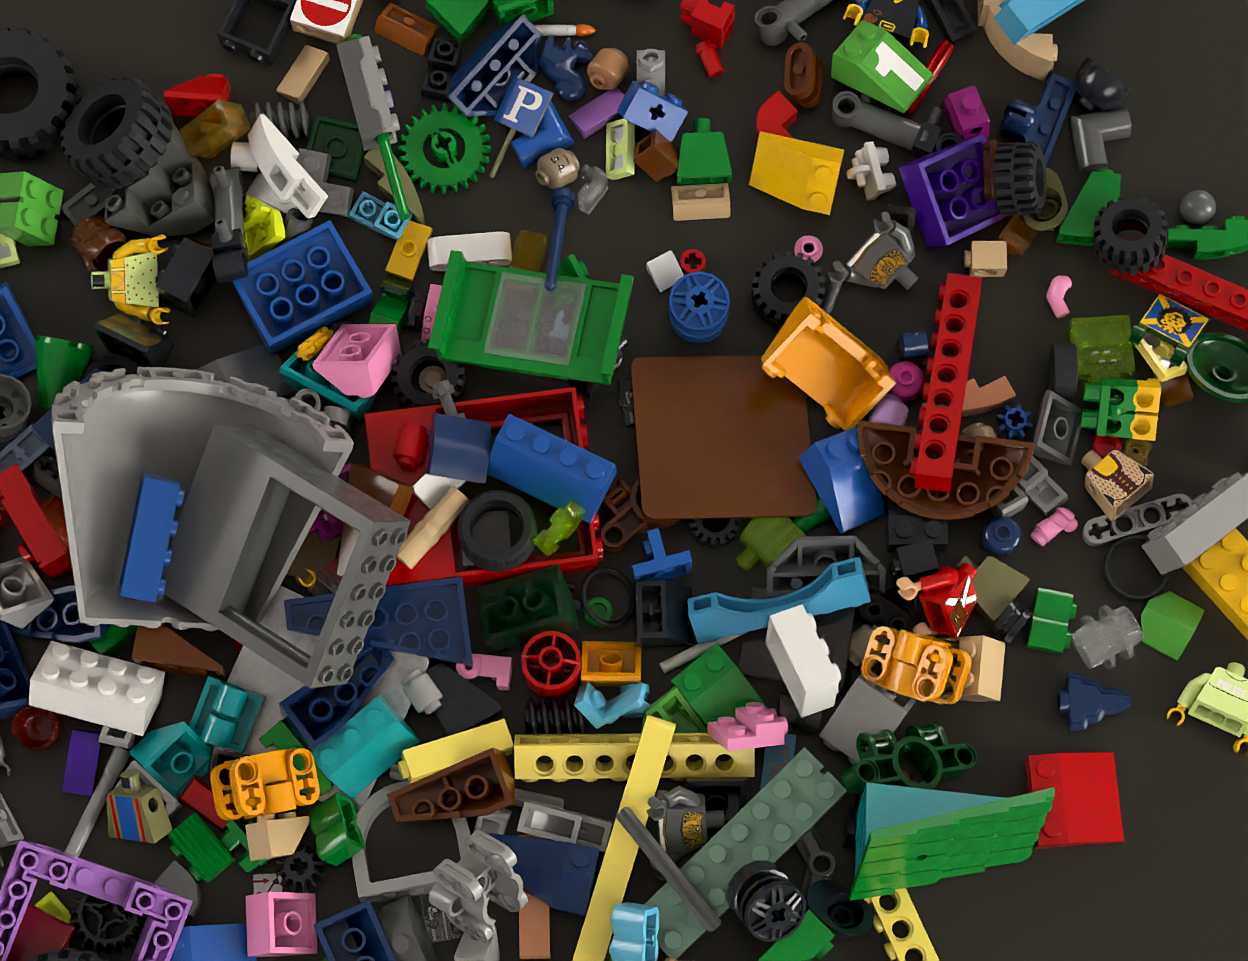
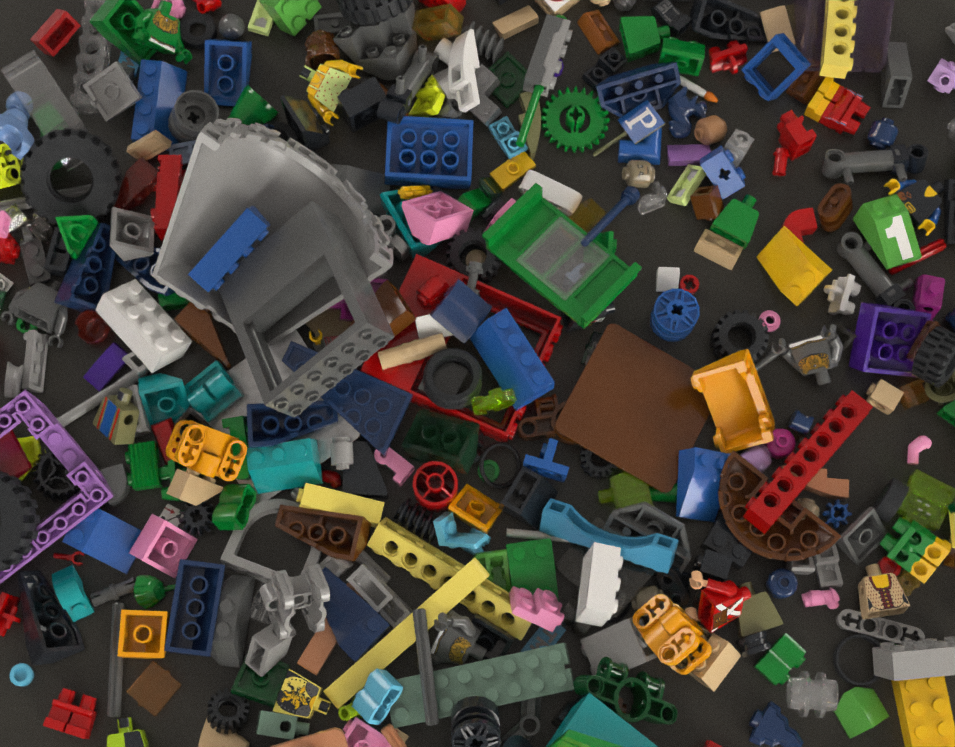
camera: 30 degrees right, 0 degrees up
none -> red arm [322,469,342,488]

